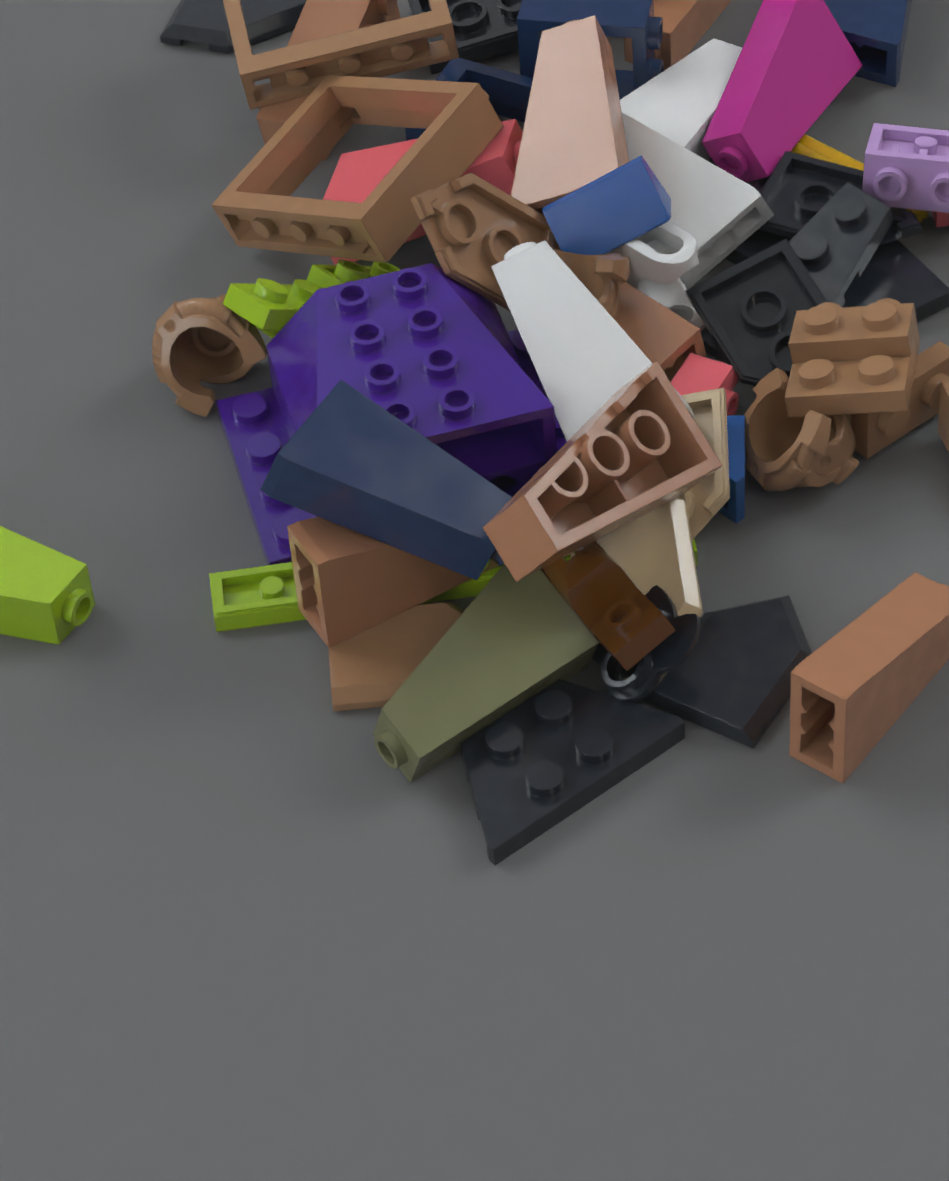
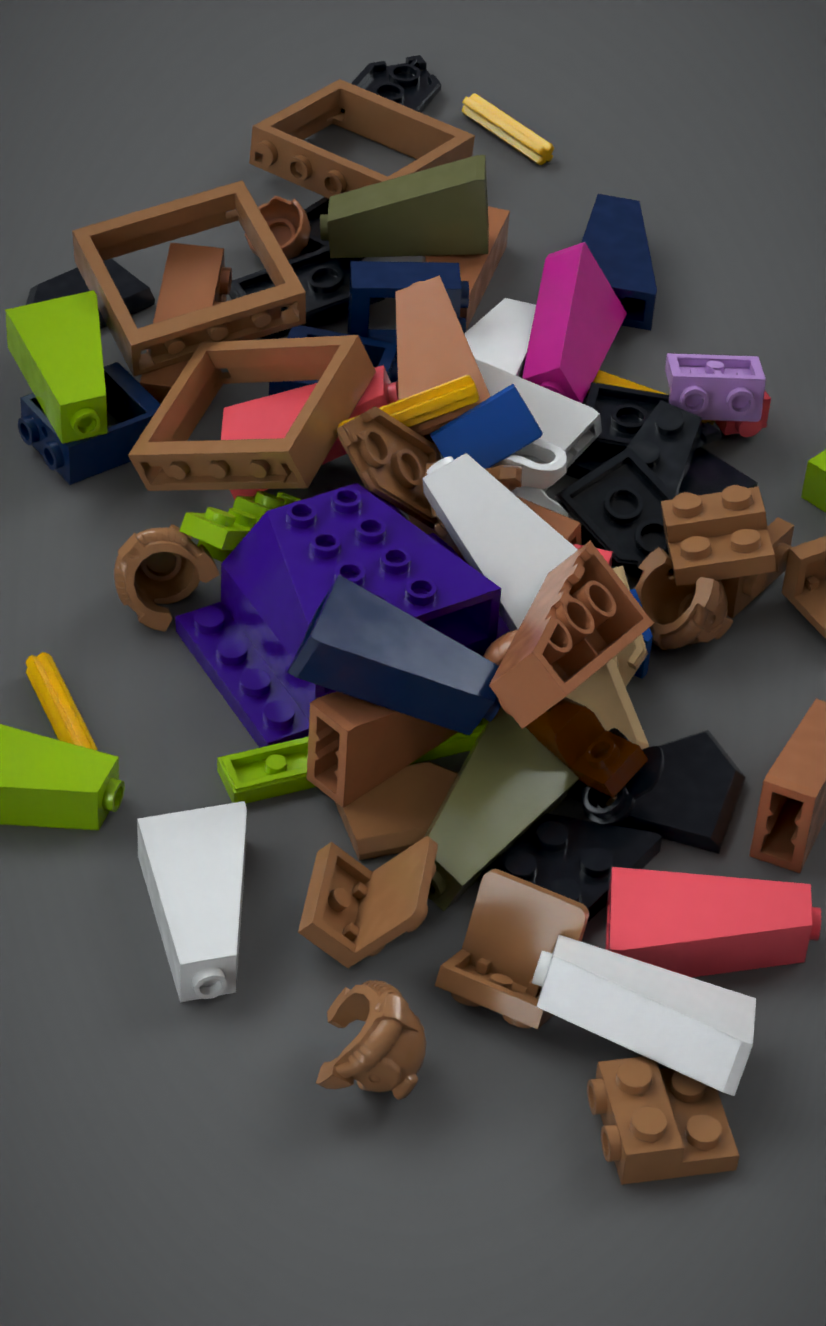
camera: 20 degrees left, 5 degrees down
none -> lime slope [5,290,108,444]
none -> dark blue window [18,362,161,485]
none -> yellow axle [25,652,98,751]
none -> white slope [137,801,247,1003]
none -> medium nougat bracket [298,836,438,968]
none -> medium nougat helmet [316,980,427,1100]
none -> yellow axle [338,375,479,428]
none -> medium nougat bracket [435,869,589,1030]
none -> white slope [532,935,756,1096]
none -> medium nougat plate [587,1056,740,1185]
none -> coral slope [605,867,821,977]

